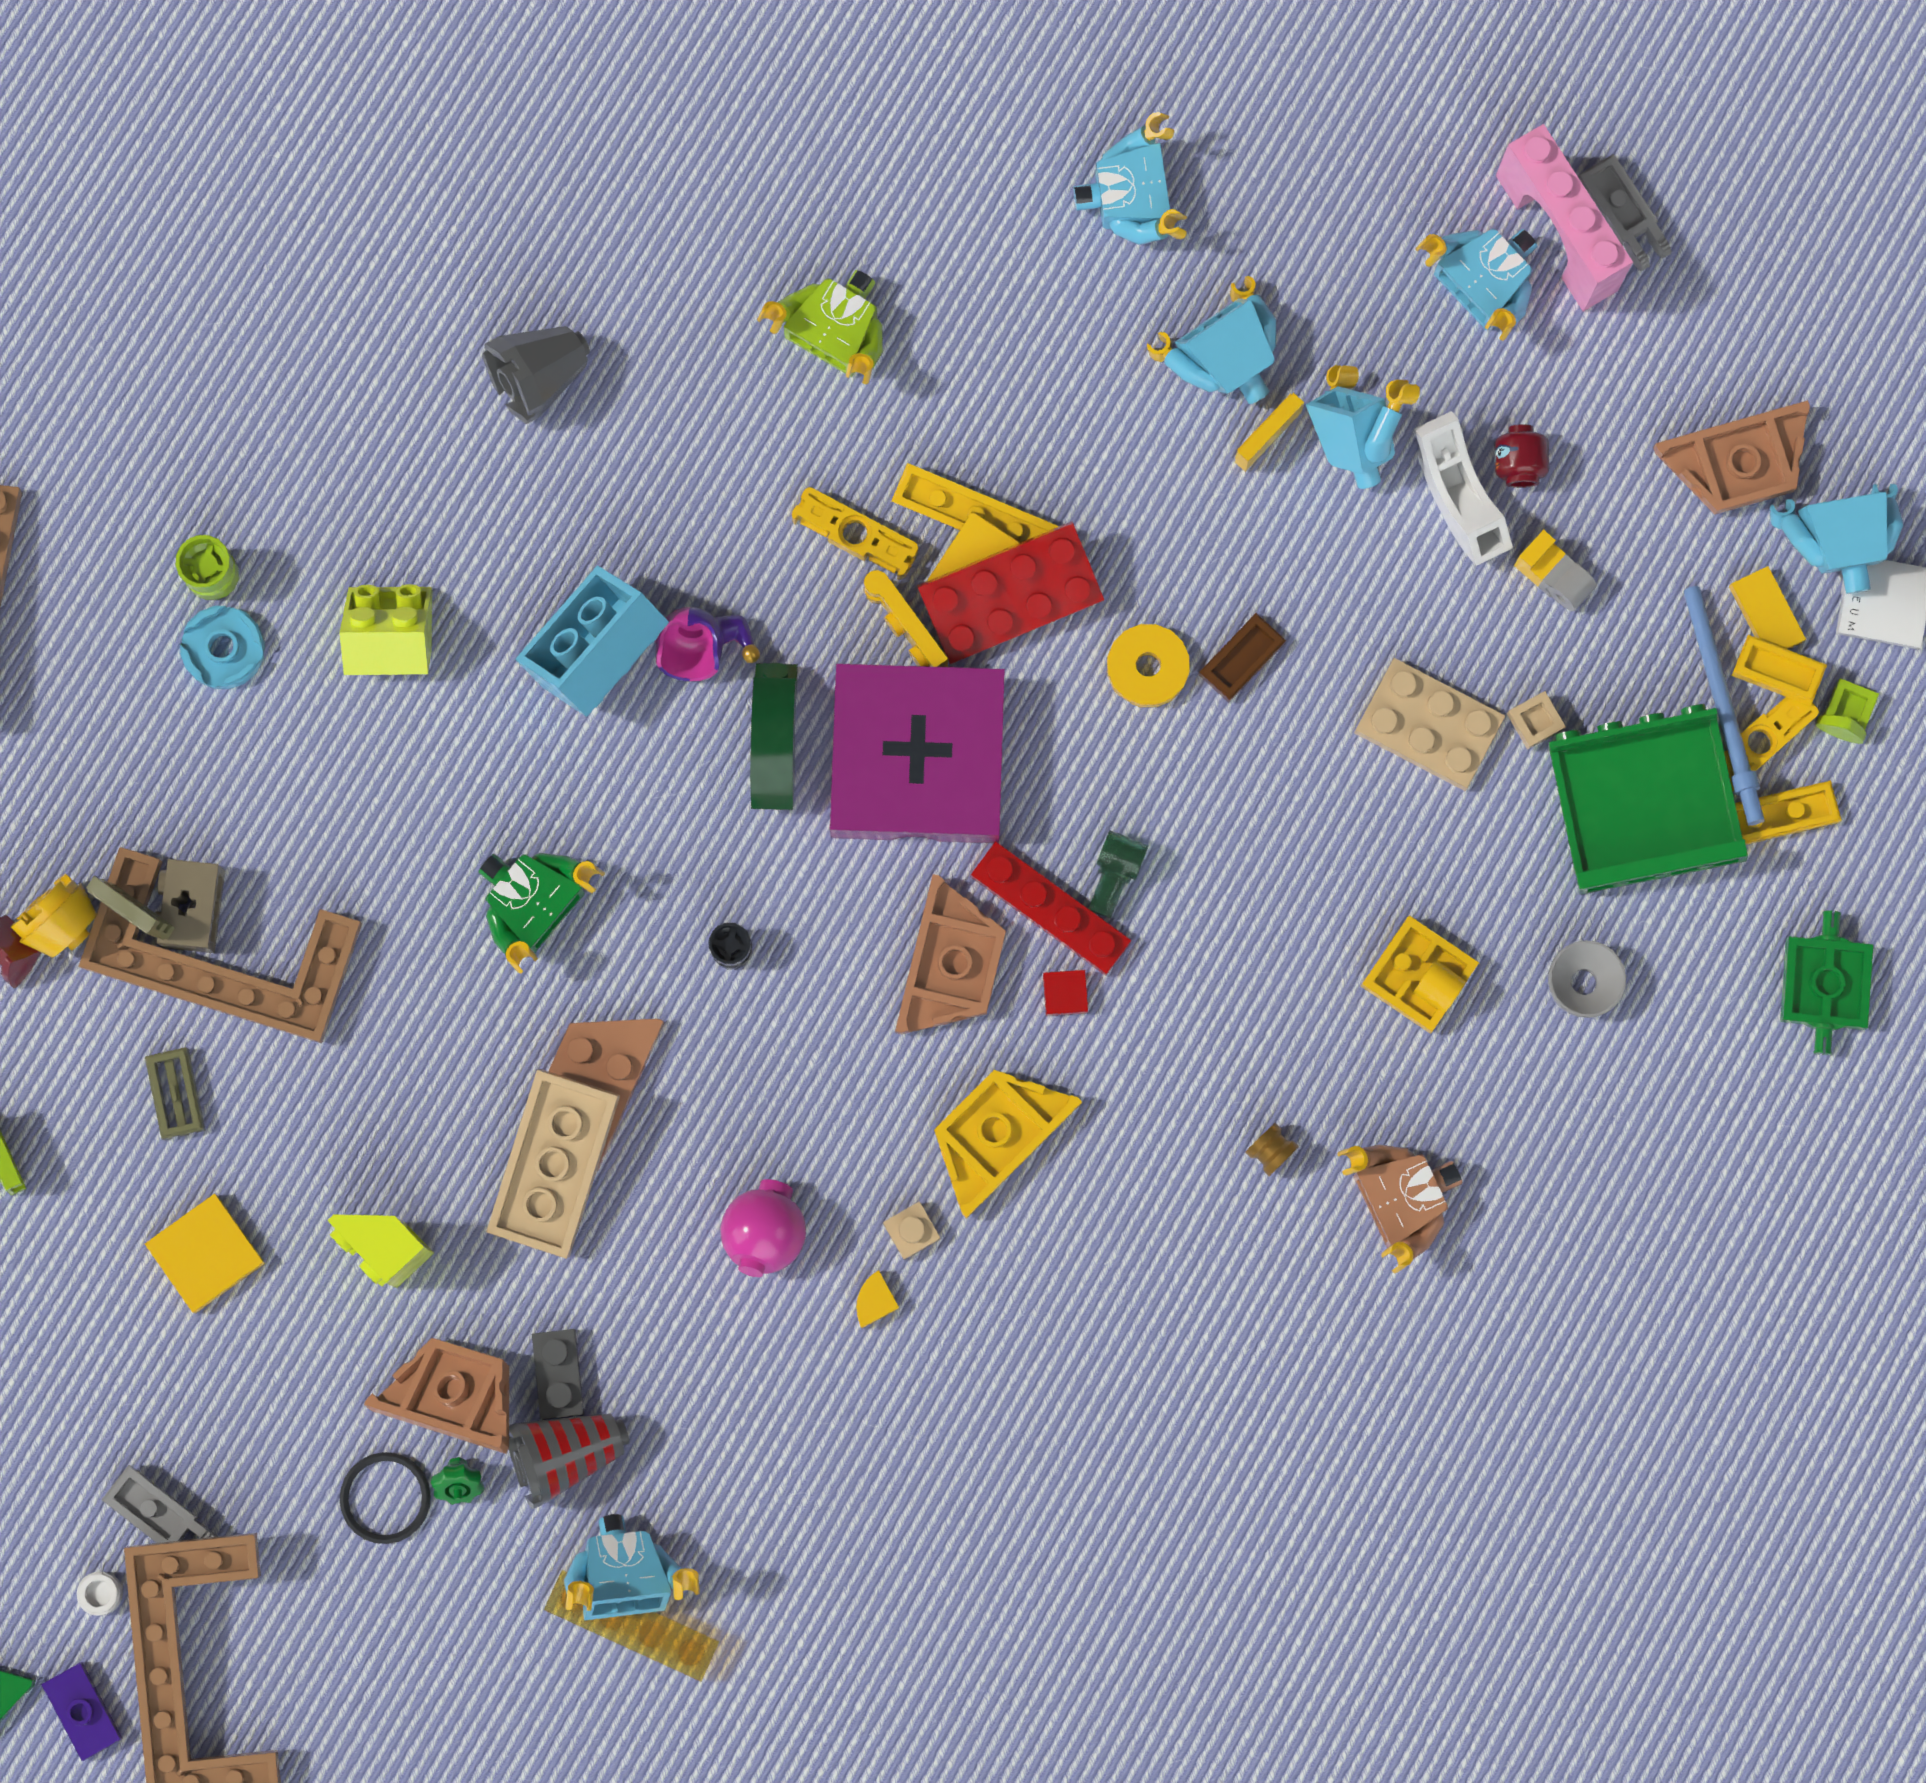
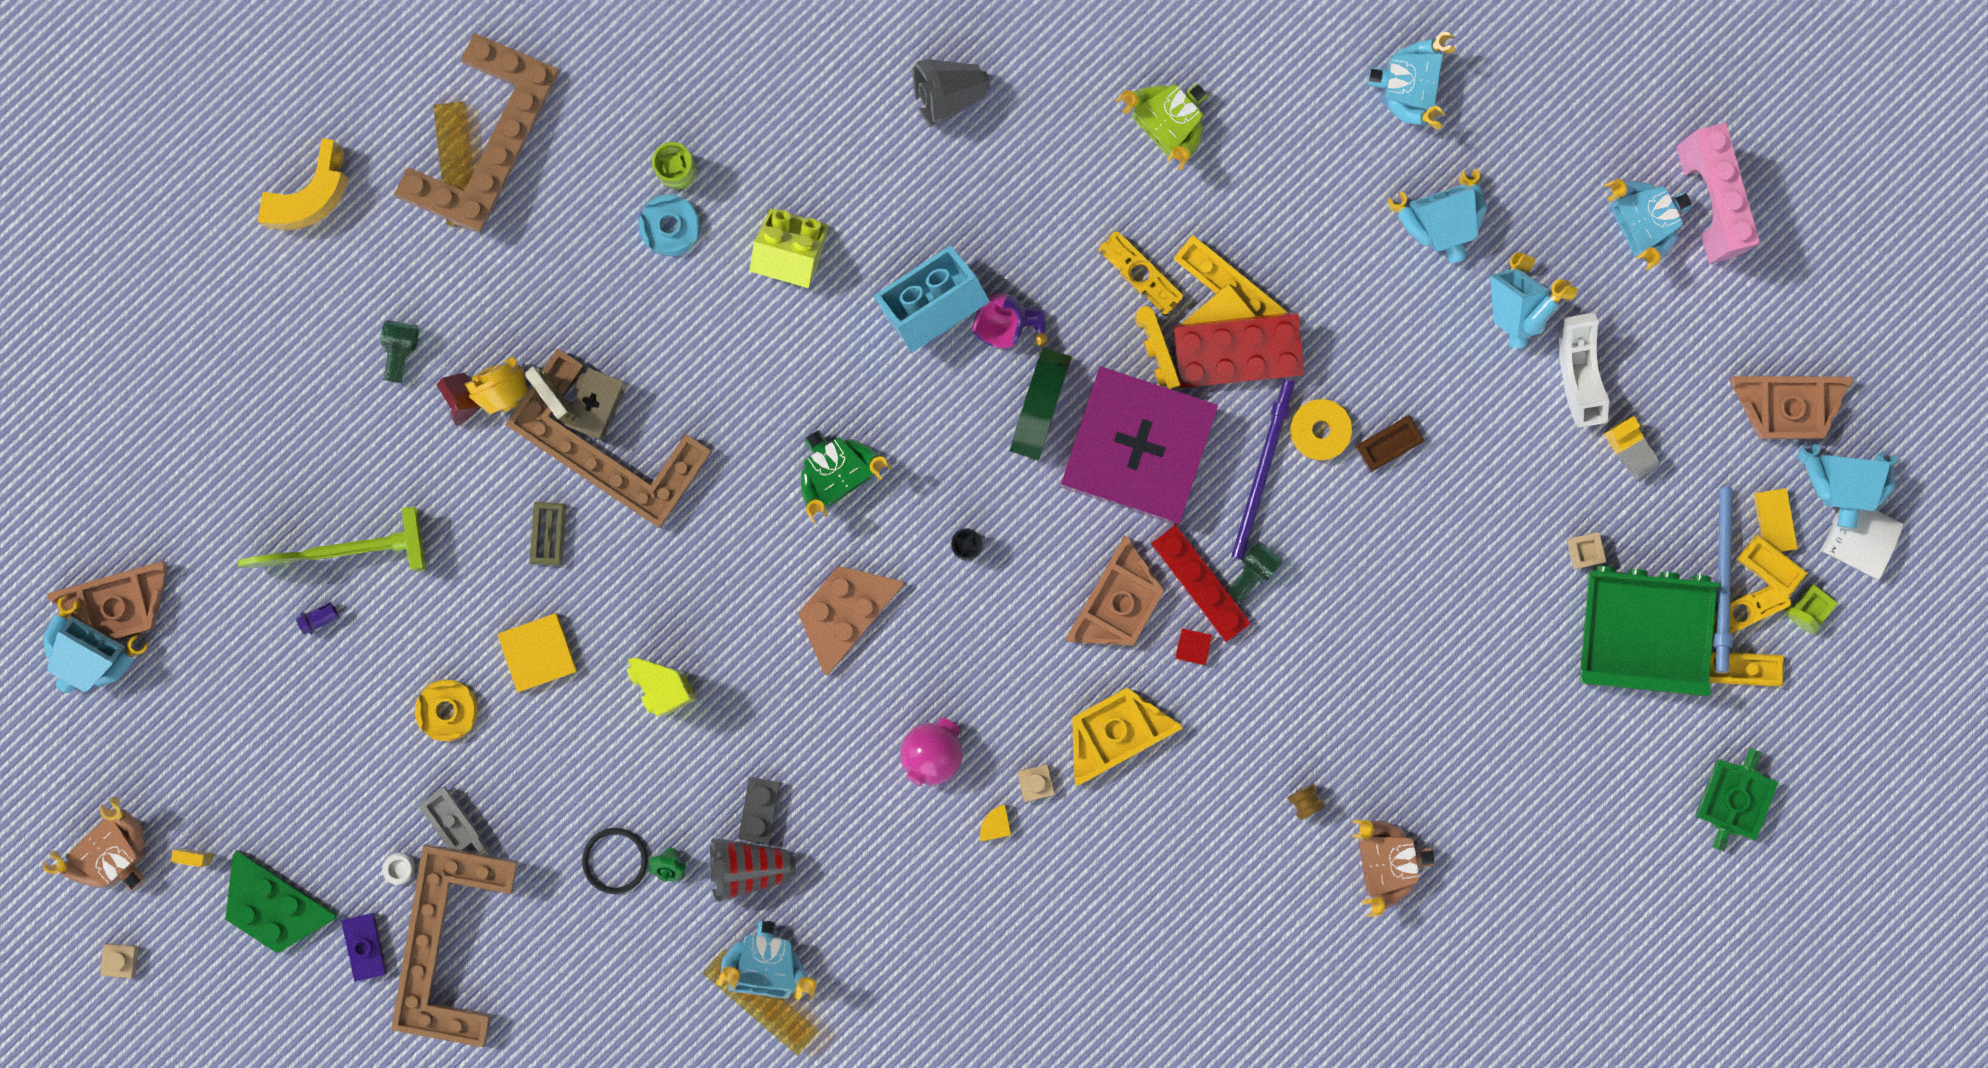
camera: 20 degrees right, 5 degrees up
nougat wing [364,1338,509,1454] -> none
tan plate [486,1069,620,1259] -> none
yellow tile [1235,393,1304,472] -> none
tan plate [1354,658,1505,791] -> none
yellow plate [1361,915,1479,1034] -> none
dark red head [1494,424,1550,488] -> none
light grey piece [1548,940,1626,1018] -> none
light grey hinge [1578,154,1672,271] -> none
none -> yellow tile [414,680,479,742]
none -> dark purple bar [1231,379,1295,560]

